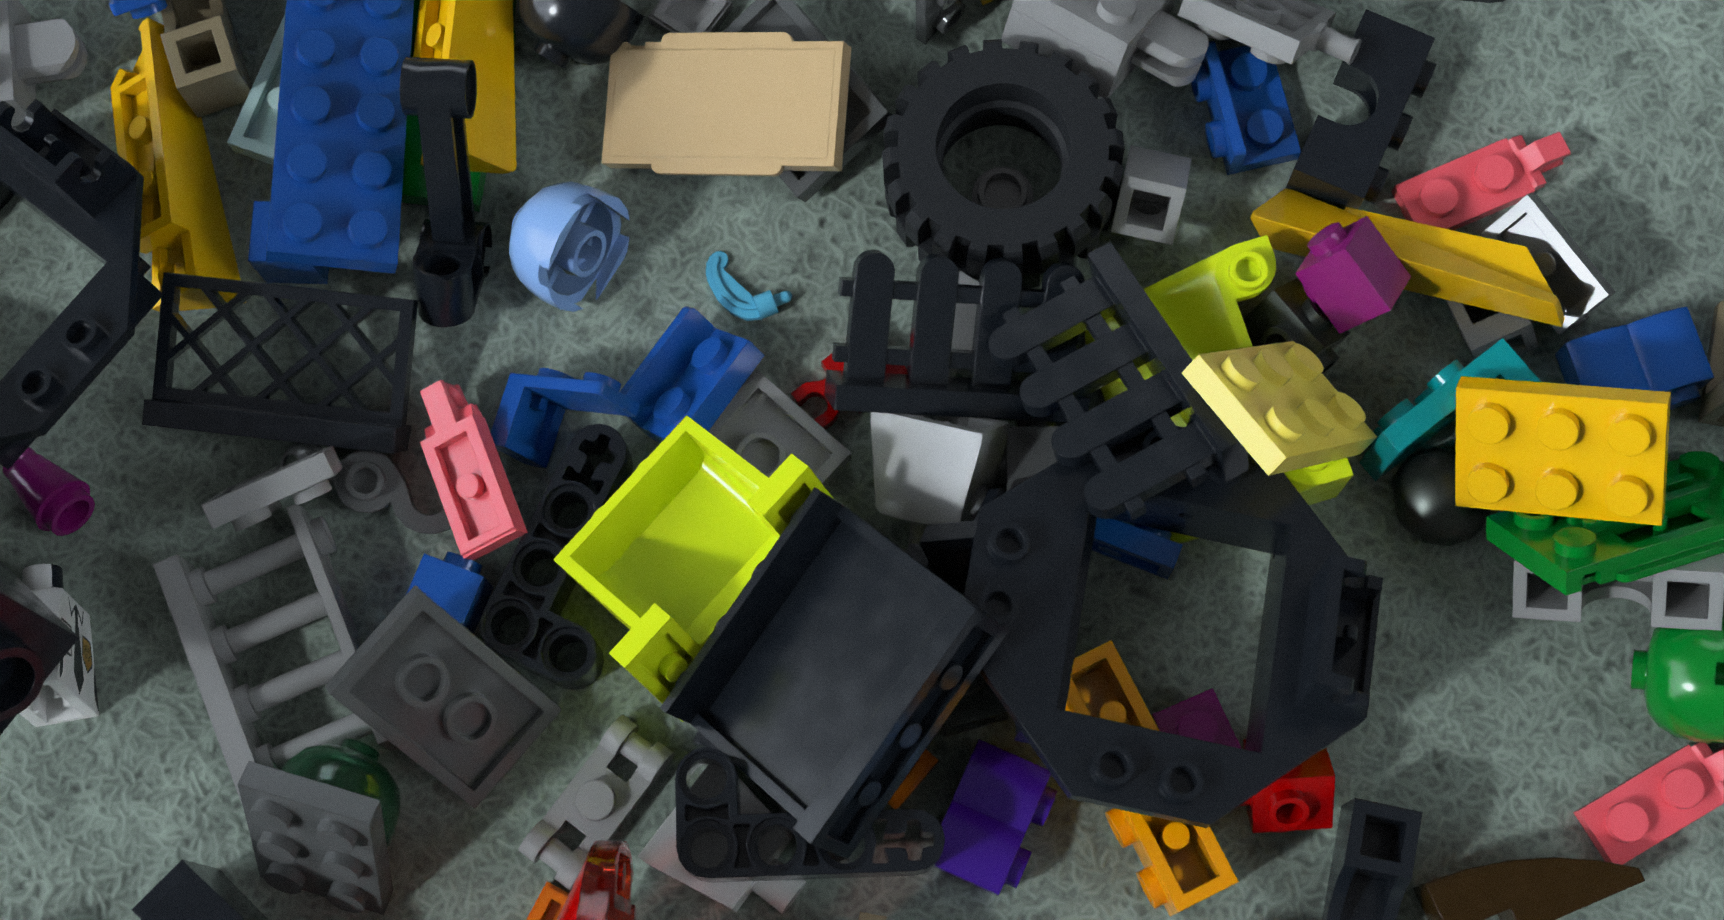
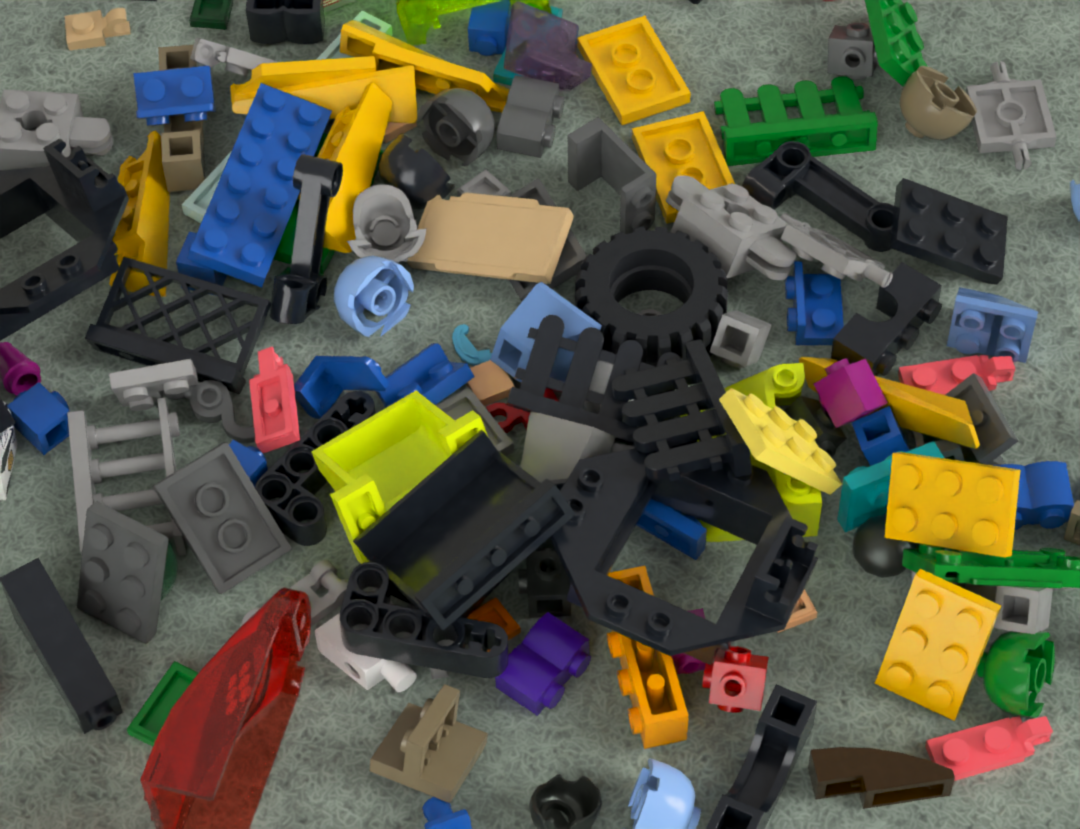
camera: 10 degrees right, 20 degrees down
none -> blue brick [7,382,70,455]
none -> light grey helmet [347,185,427,263]
none -> light nougat tile [465,360,515,406]
none -> medium blue slope [490,282,602,382]
none -> blue brick [851,406,910,466]
none -> yellow plate [874,569,1001,721]
none -> medium blue slope [947,287,1038,363]

